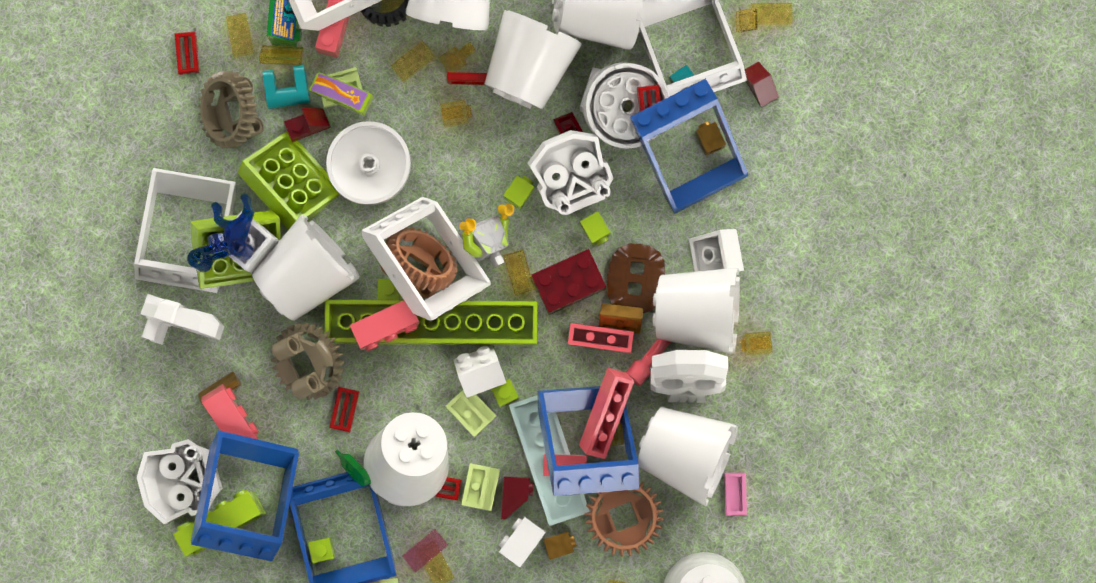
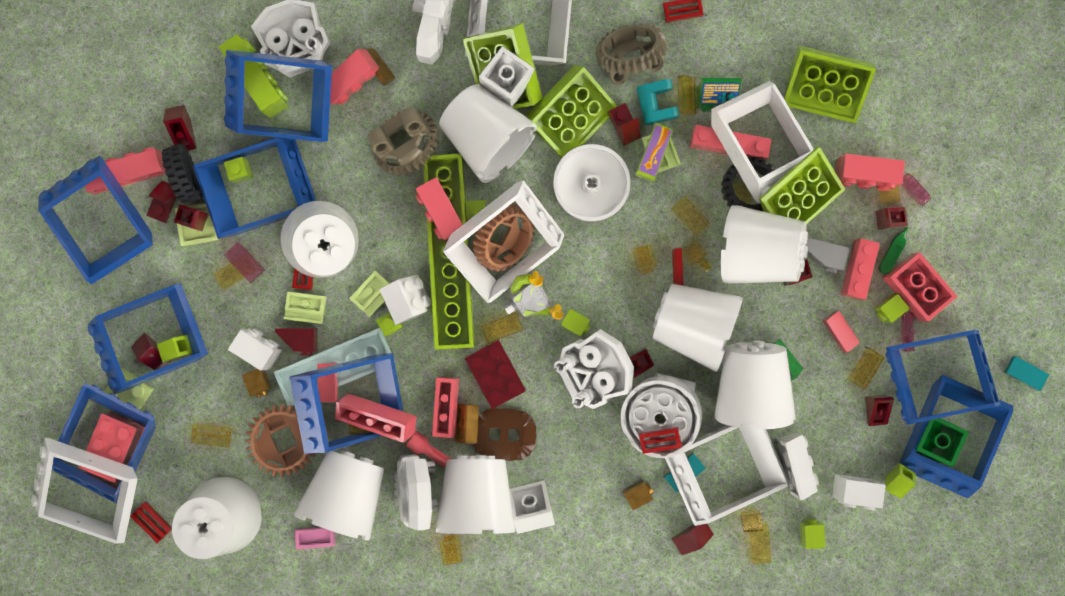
camera: 80 degrees right, 5 degrees up
clear blue piece [187,194,254,272] -> none
clear yellow tile [226,13,254,58] -> none
red tile [329,387,360,433] -> none
green piece [335,450,371,487] -> none
lime brick [580,211,611,246] -> none
blue window [630,78,748,214] -> none

